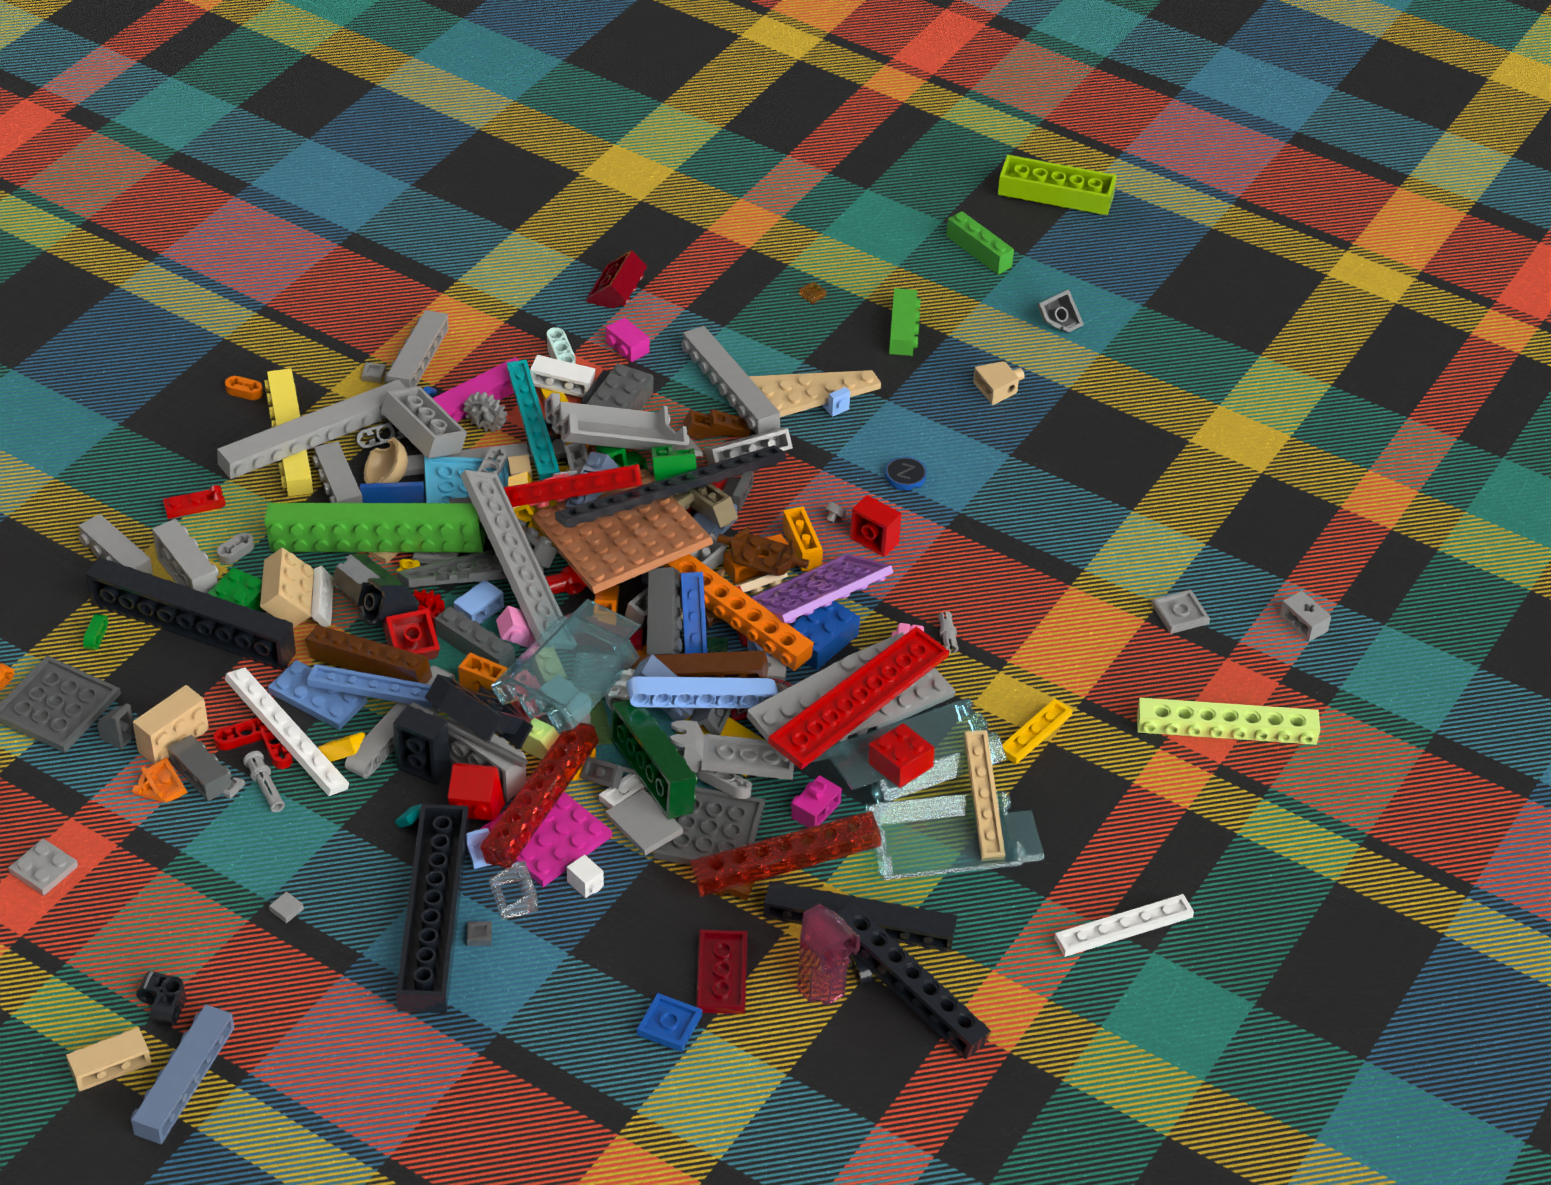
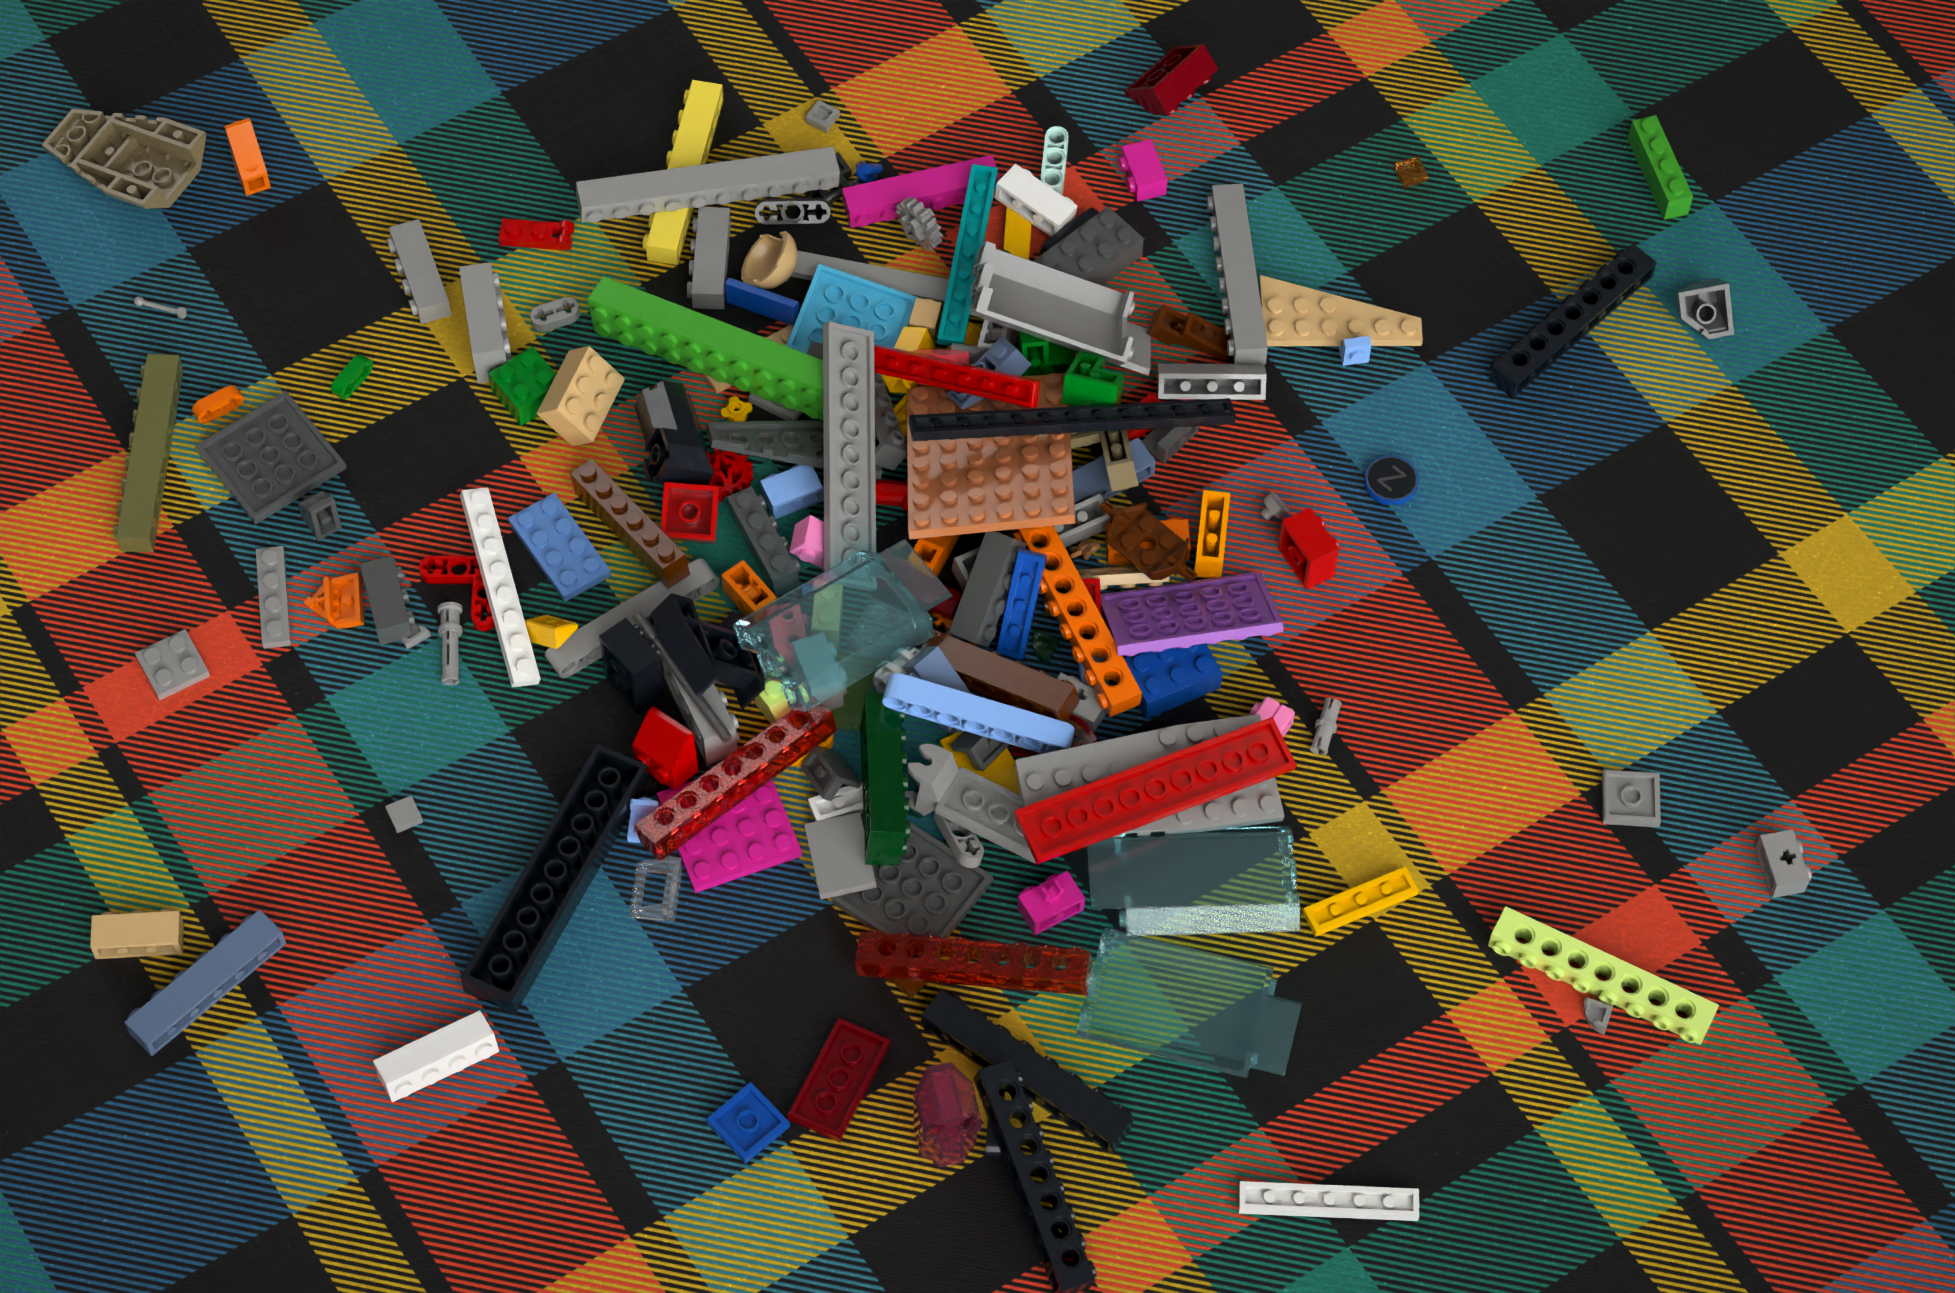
camera: 25 degrees right, 15 degrees up
black brick [85,557,296,671] -> none
tan brick [133,685,209,764] -> none
black piece [136,971,187,1025] -> none
orange beam [225,376,263,400] -> none
medium blue plate [307,664,432,708] -> none
white plate [311,566,334,627] -> none
light grey brick [381,386,467,459] -> none
light grey brick [384,310,448,388] -> none
teal tile [395,804,421,828] -> none
flat silver tile [467,921,492,946] -> none
light grey beam [478,447,507,476] -> none
white brick [567,855,604,898] -> none
red brick [869,723,935,788] -> none
bright green brick [889,288,921,356] -> none
tan tile [964,730,1005,861] -> none
tan torso [973,362,1024,405] -> none
lime brick [998,155,1117,215] -> none
none -> light grey plate [256,546,291,649]
none -> white brick [373,1010,499,1102]
none -> black brick [1489,244,1657,399]
none -> light grey tile [1583,997,1613,1035]

